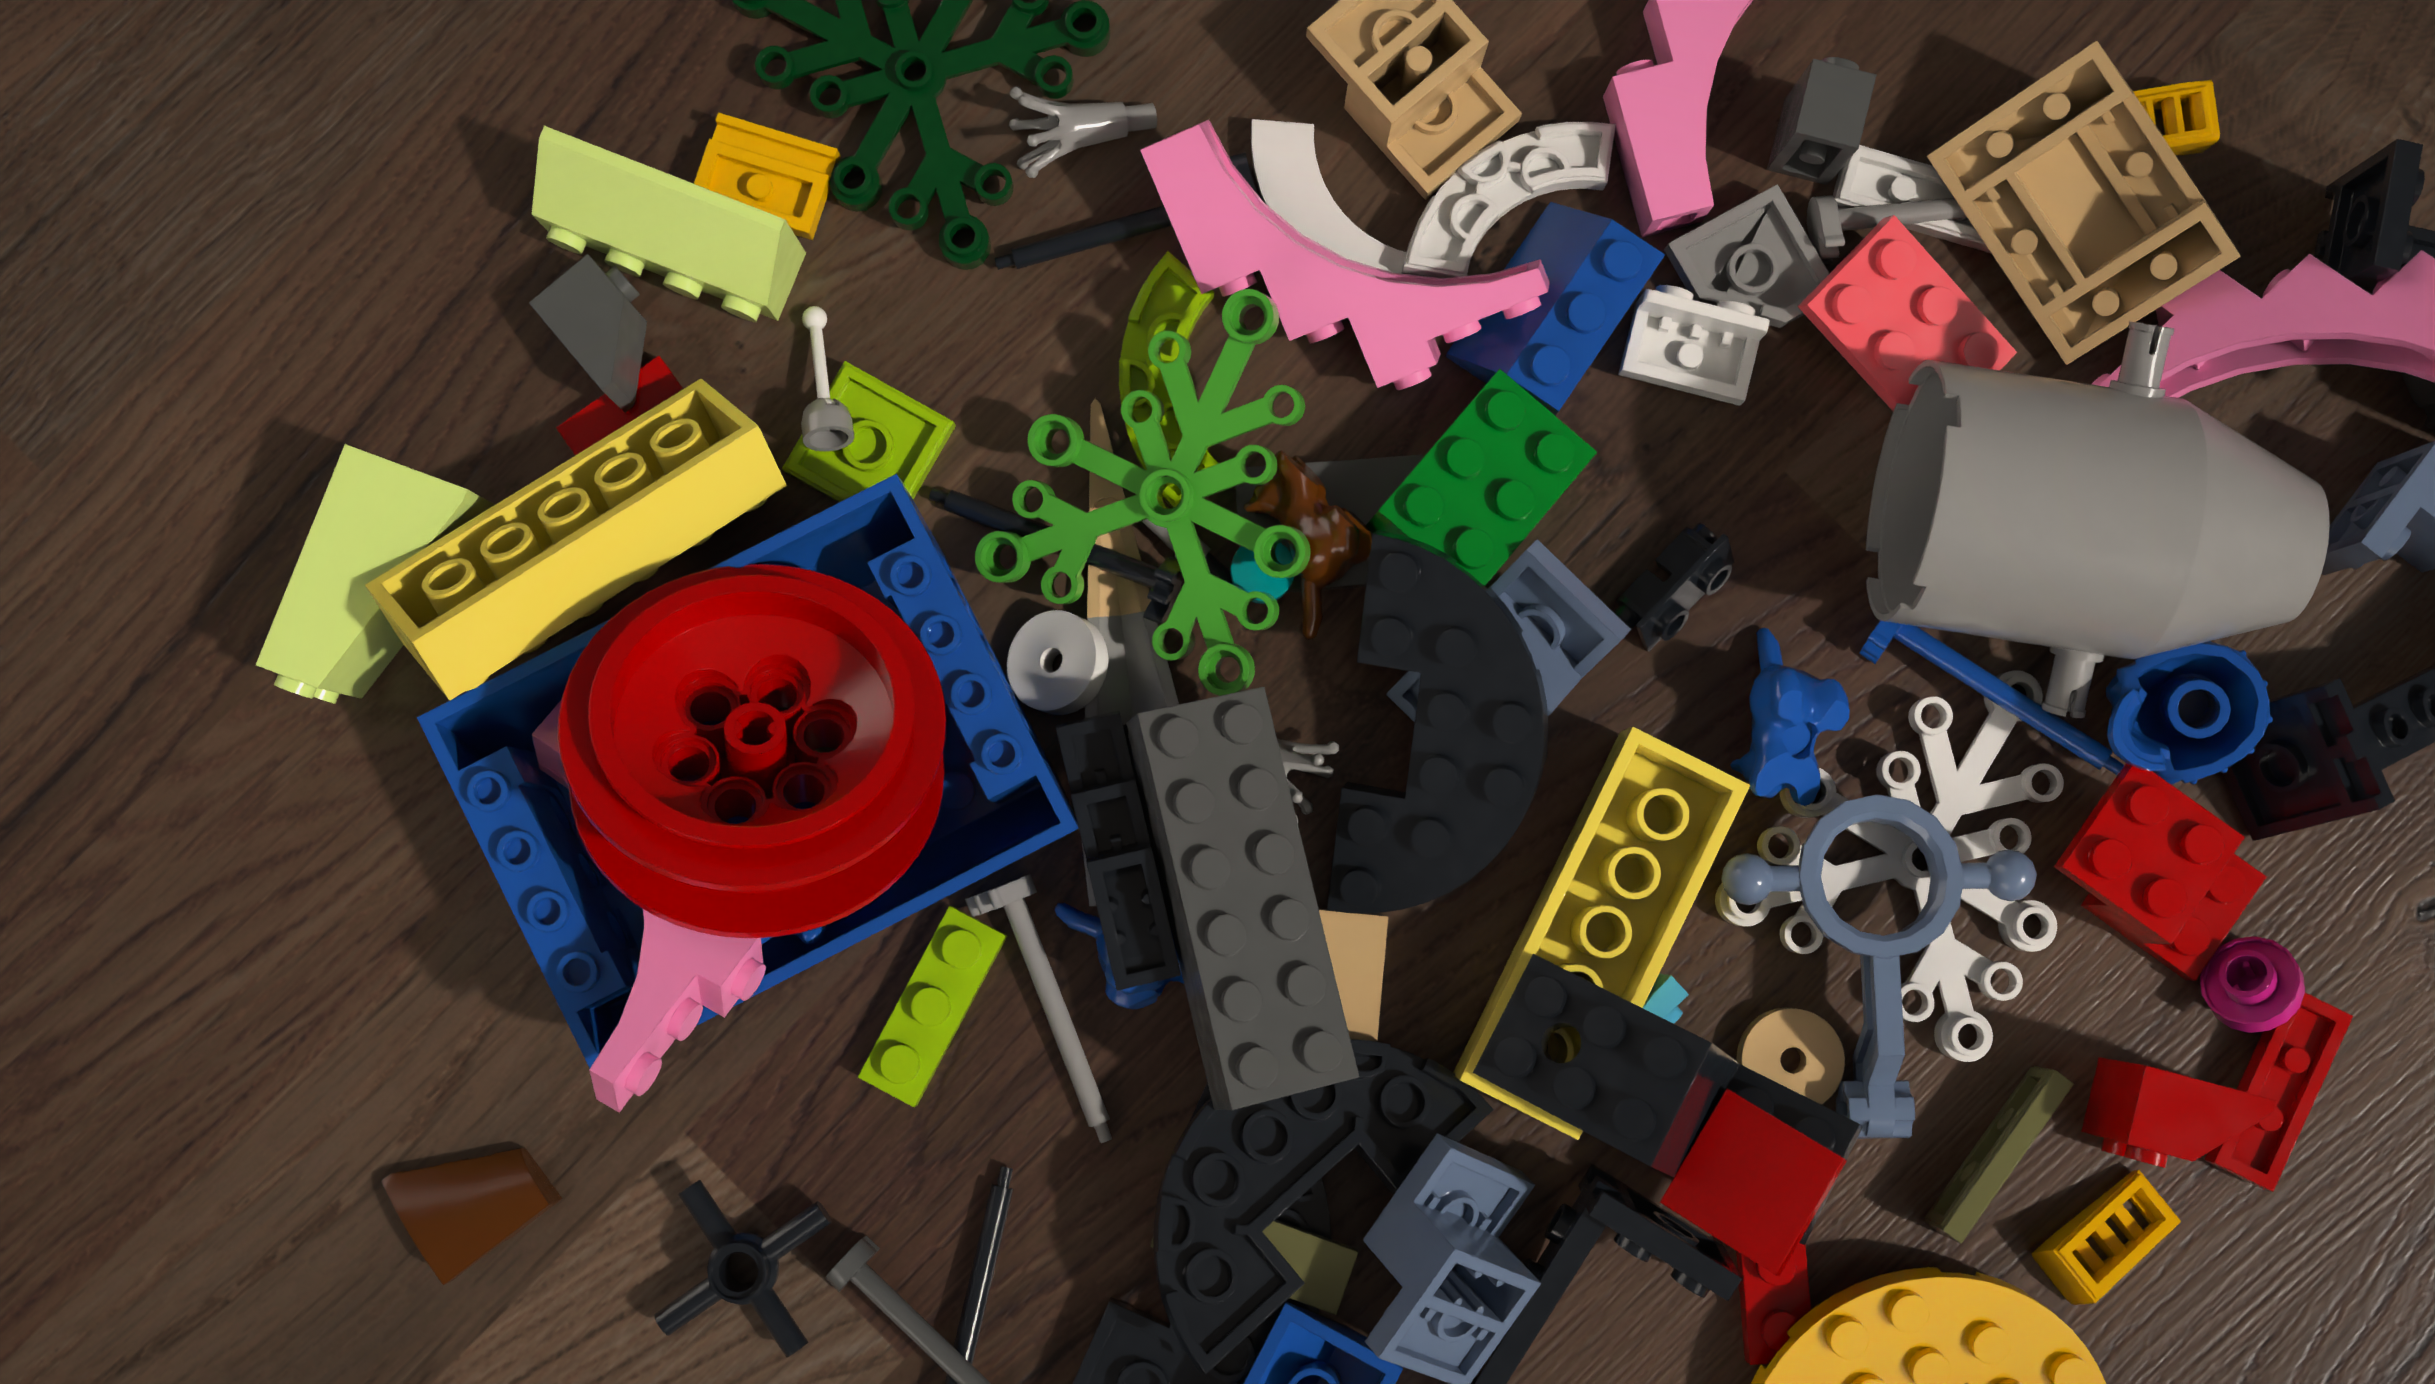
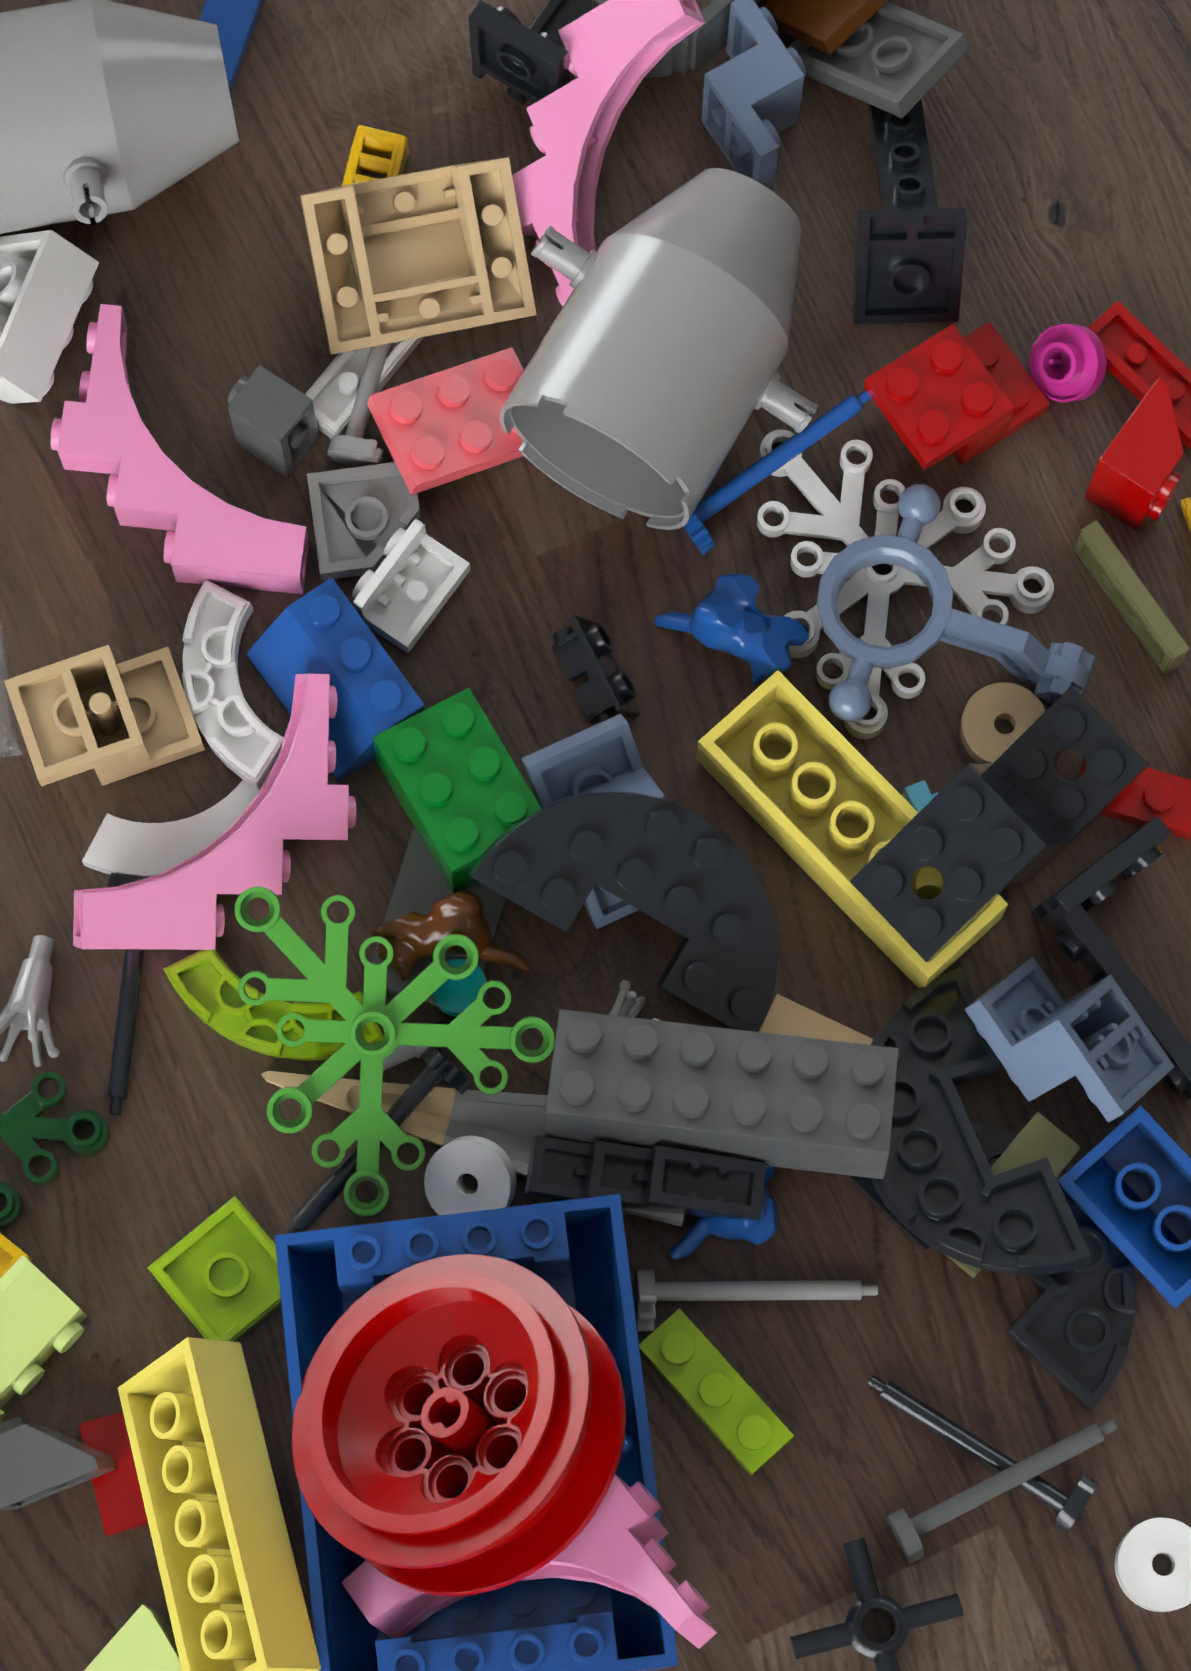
camera: 70 degrees left, 10 degrees down
light grey hinge [801,306,854,451] -> none
red tile [1660,1089,1847,1276] -> none
blue head [2106,641,2273,785] -> none

